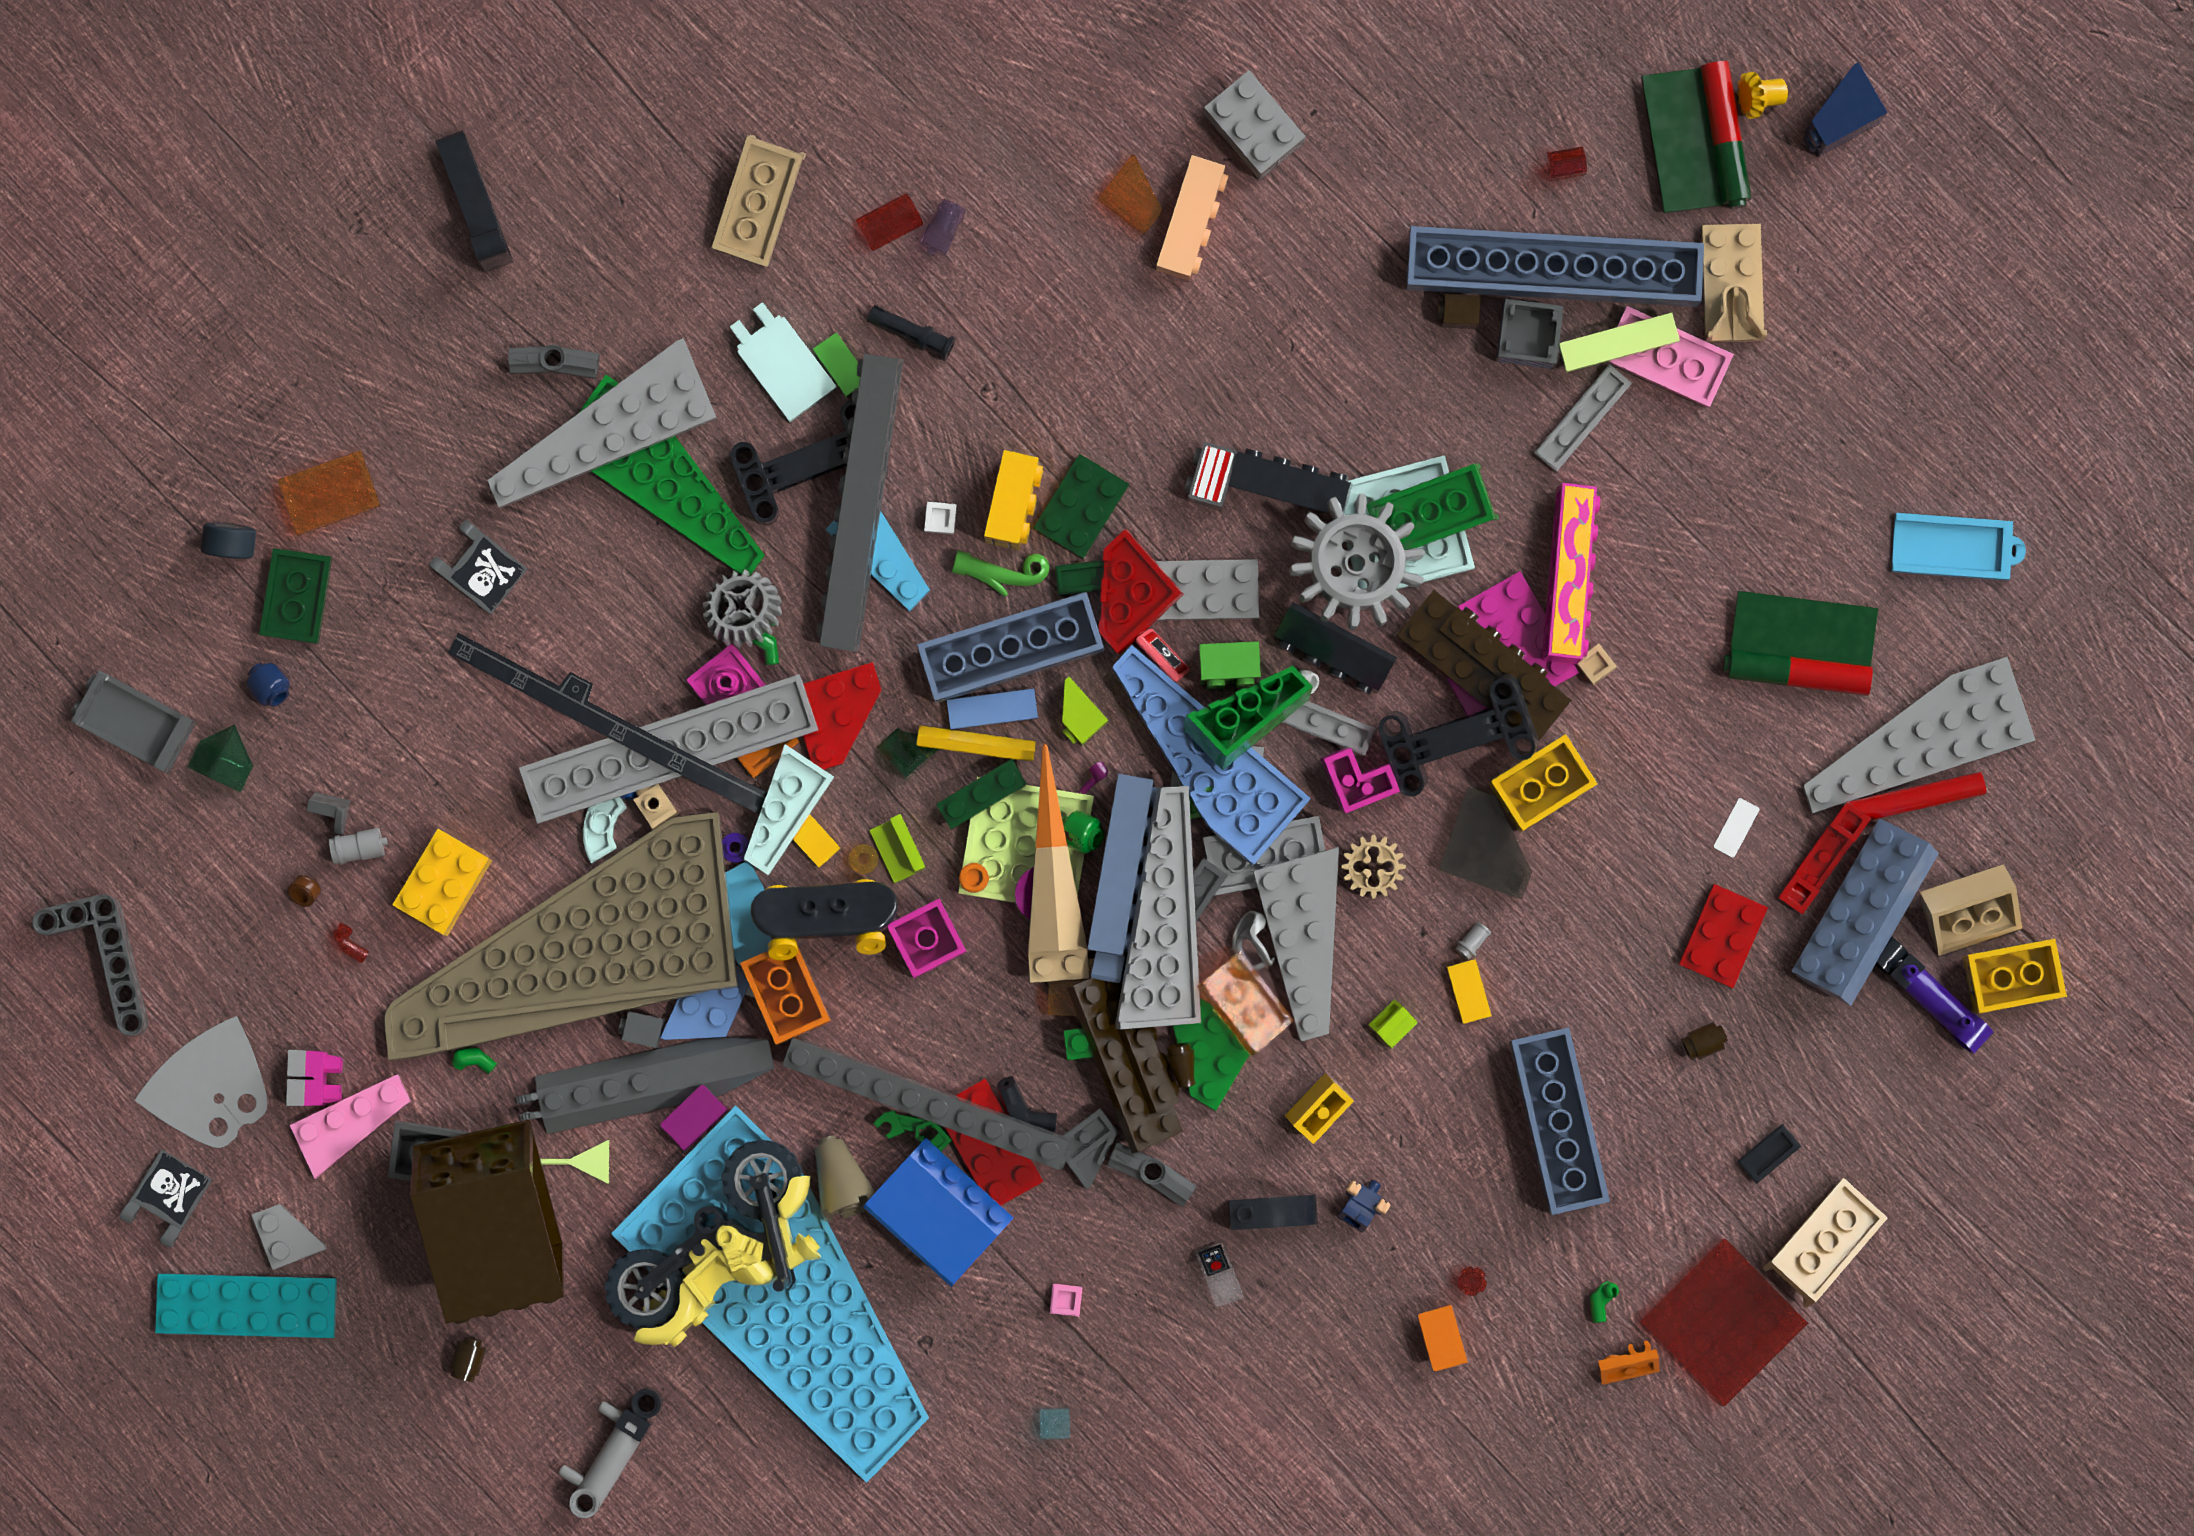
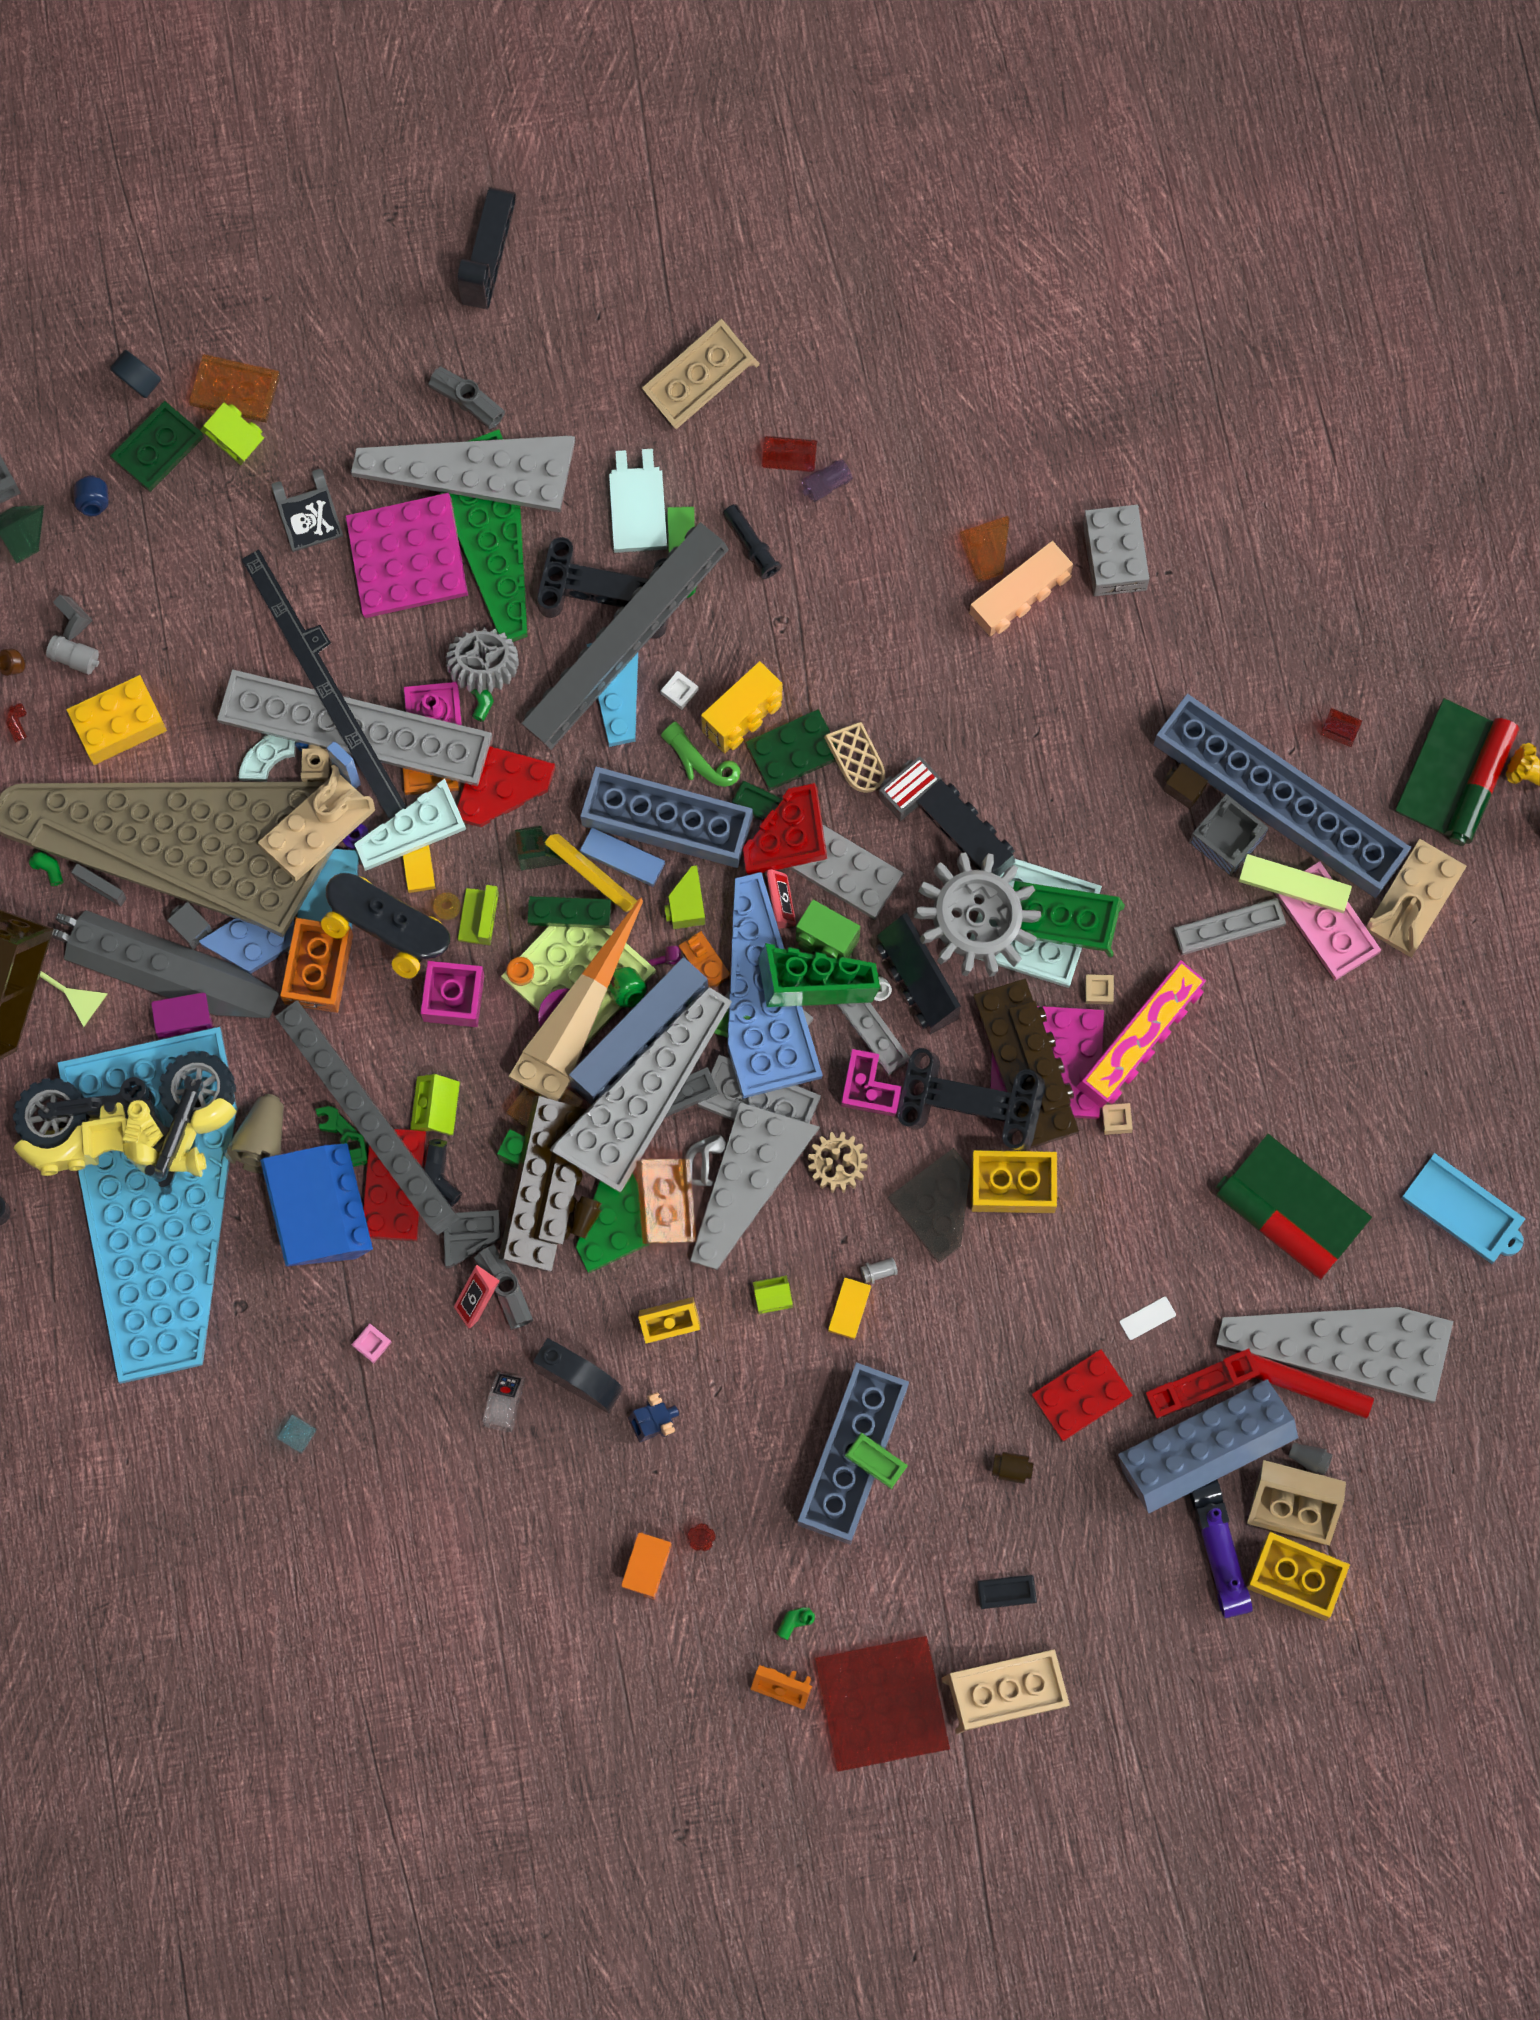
camera: 35 degrees right, 10 degrees down
sand blue slope [1091,952,1126,983] -> none
none -> dark grey tile [71,864,127,907]
none -> lime brick [200,403,264,465]
none -> tan plate [258,764,375,882]
none -> medium blue tile [327,742,361,789]
none -> dark pink plate [346,493,468,618]
none -> lime panel [410,1074,460,1136]
none -> slope [454,1265,500,1328]
none -> orange plate [678,931,730,989]
none -> tan window [824,722,885,793]
none -> bright green tile [845,1433,908,1489]
none -> tan plate [1085,975,1114,1004]
none -> dark grey cone [1288,1442,1333,1475]

